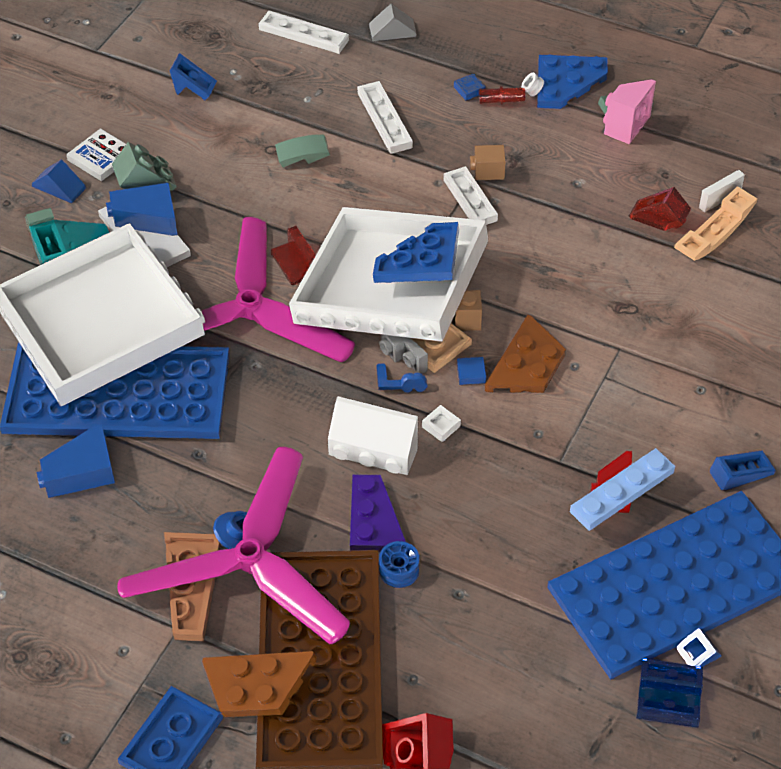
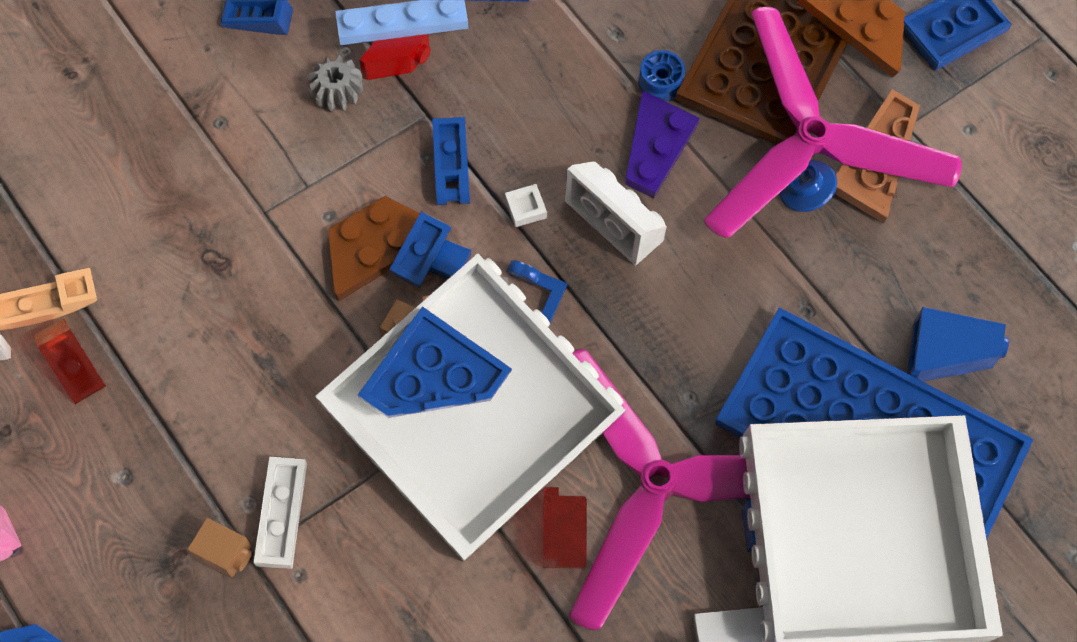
camera: 155 degrees left, 15 degrees up
none -> light grey gear [308,55,363,112]
none -> blue plate [389,211,451,288]
none -> blue plate [432,117,470,206]

